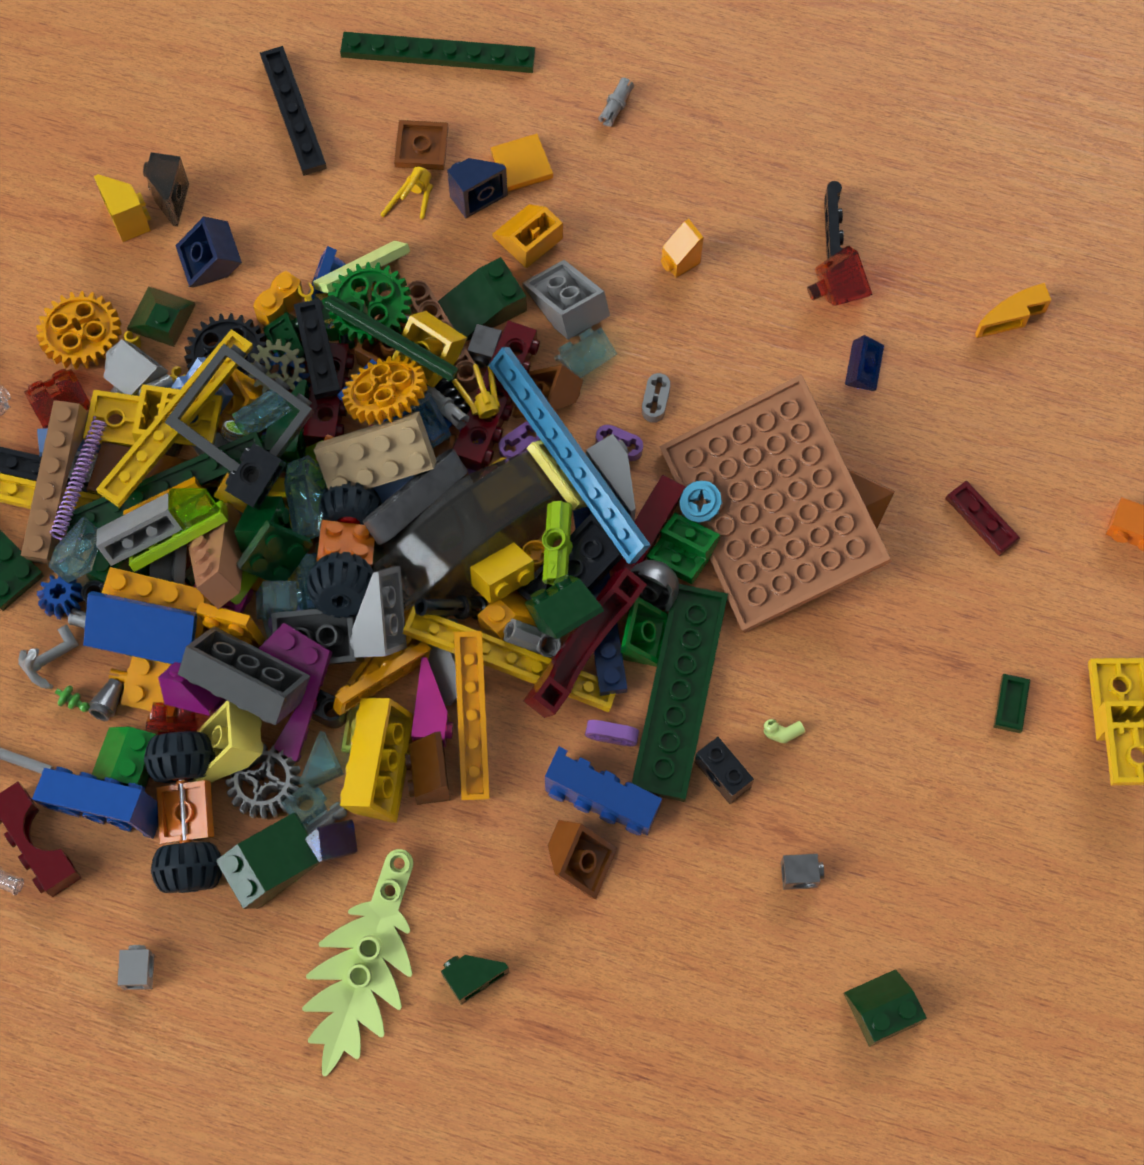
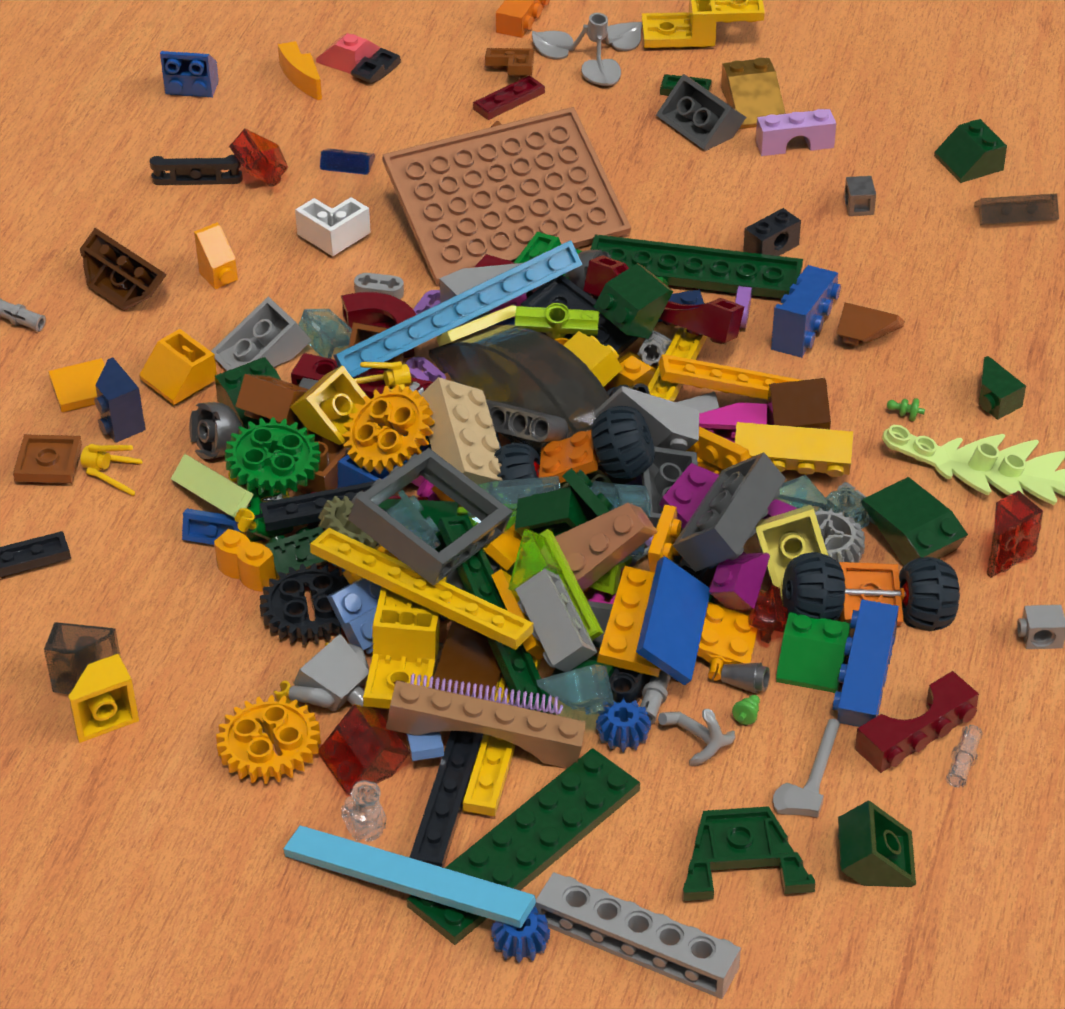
camera: 90 degrees left, 25 degrees down
dark green slope [127,287,196,347] -> none
dark blue slope [175,216,242,288] -> none
black brick [225,443,287,510] -> none
clear blue slope [305,819,357,862] -> none
dark green axle [324,295,459,382] -> none
medium azure gear [680,481,723,524] -> none
yellowish green arm [763,719,805,743] -> none
none -> reddish brown wedge [80,228,167,311]
none -> blue slope [160,51,219,98]
none -> flat silver cylinder [189,402,242,459]
none -> dark orange slope [235,374,309,424]
none -> white brick [295,197,371,256]
none -> coral slope [316,33,381,74]
none -> dark red arch [341,292,416,358]
none -> black slope [351,48,401,83]
none -> dark orange plate [485,48,534,78]
none -> light grey plant [532,13,642,86]
none -> dark grey slope [656,74,747,151]
none -> pearl gold slope [721,58,786,129]
none -> lavender arch [756,109,836,156]
none -> bright green hair [887,398,925,421]
none -> clear smoke panel [974,193,1059,226]
none -> clear red slope [987,490,1043,578]

